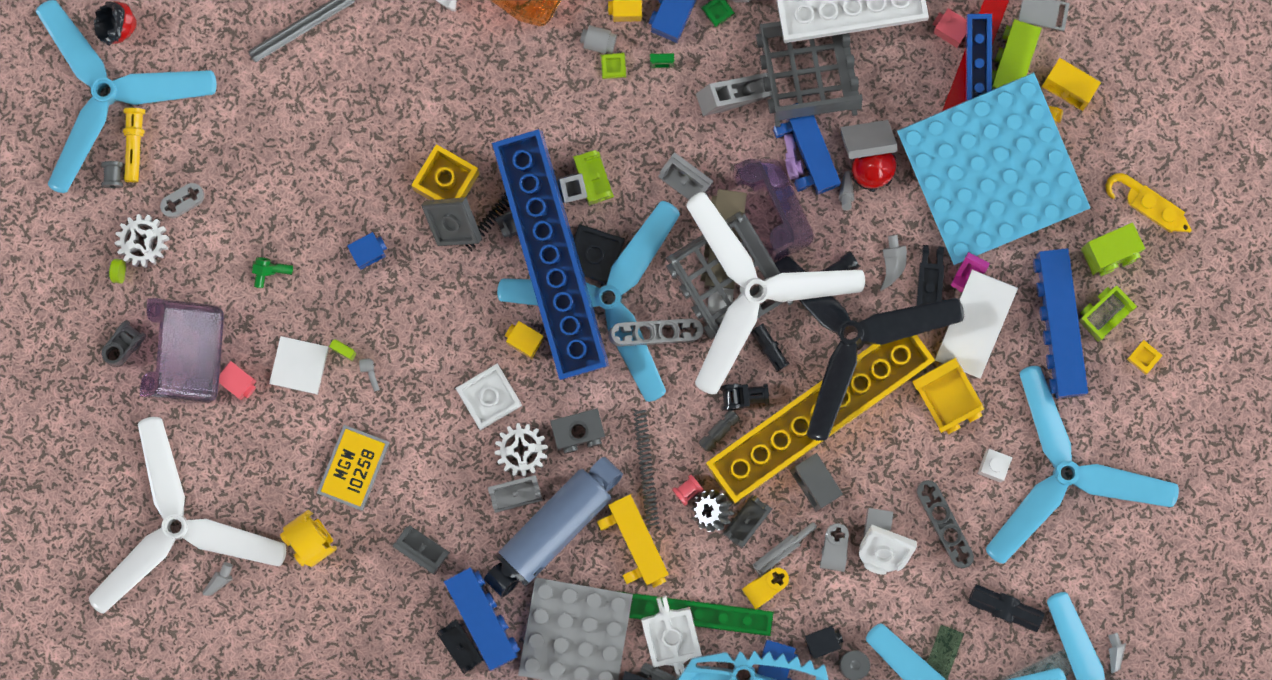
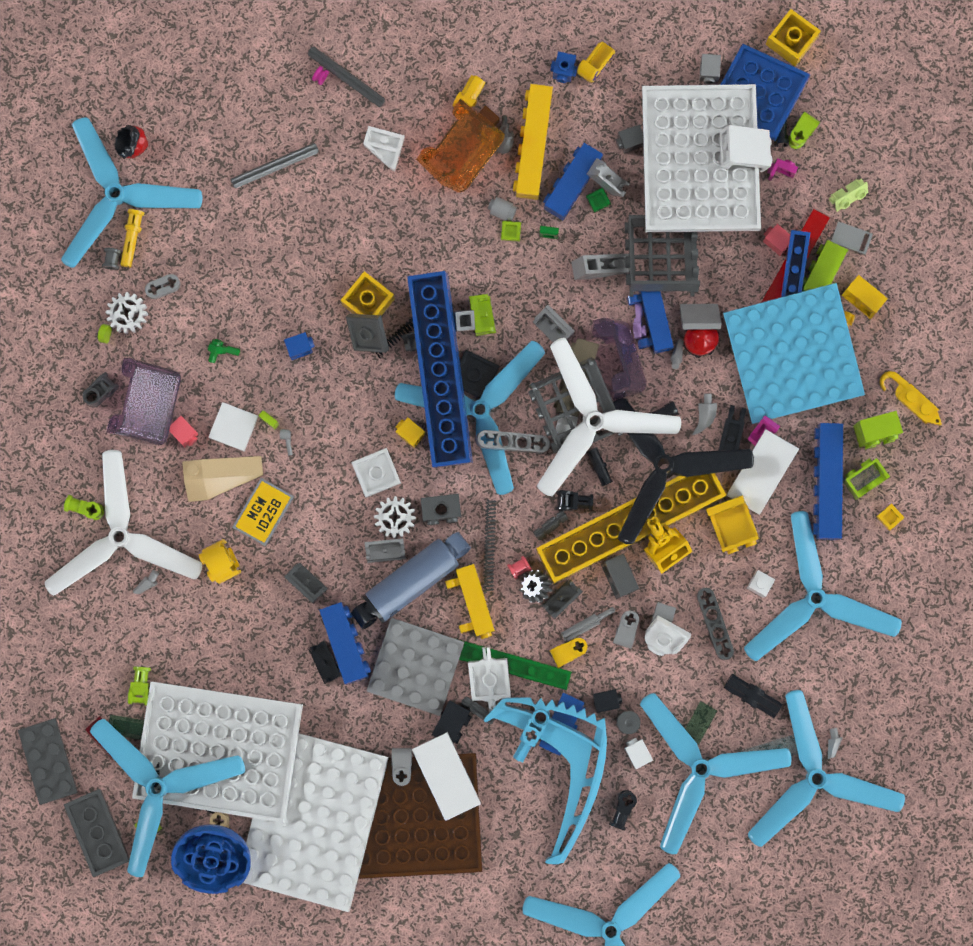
camera: 10 degrees right, 0 degrees up
none -> lime connector [64,495,105,520]
none -> tan wedge [182,456,263,502]
none -> yellow brick [644,517,693,574]

